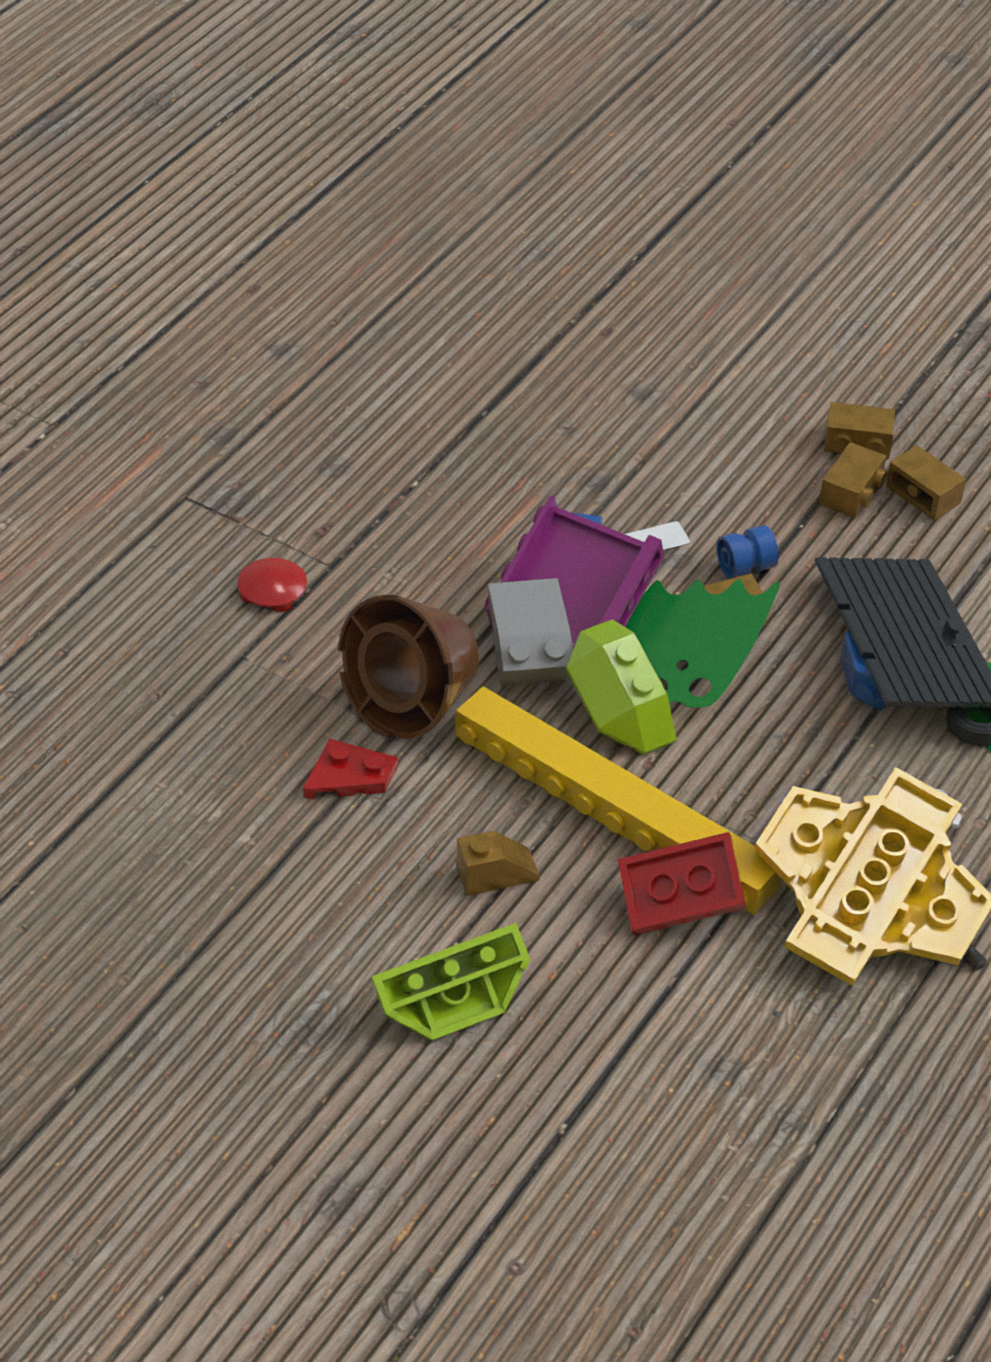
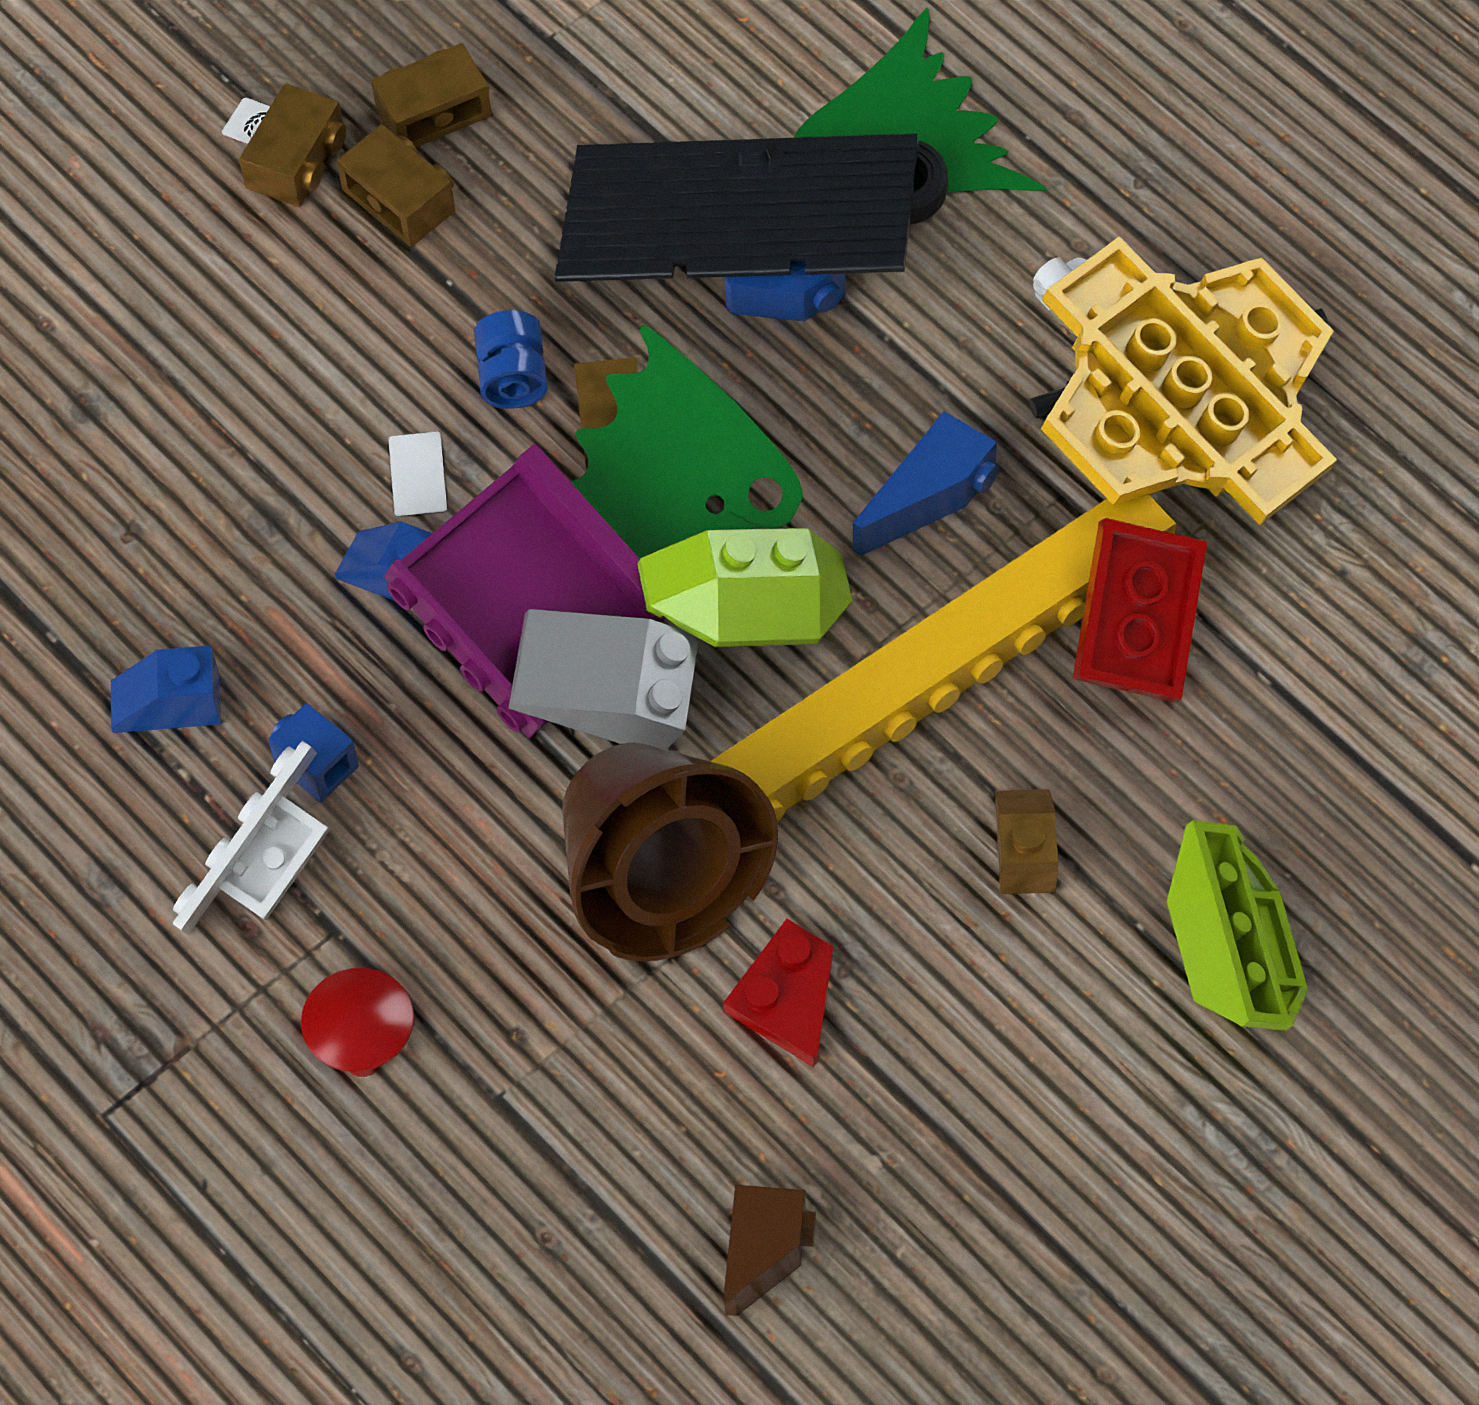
camera: 70 degrees left, 15 degrees up
none -> blue slope [111,645,221,733]
none -> white bracket [173,741,330,934]
none -> blue brick [268,703,359,803]
none -> reddish brown slope [724,1184,816,1316]
none -> blue slope [853,411,999,556]

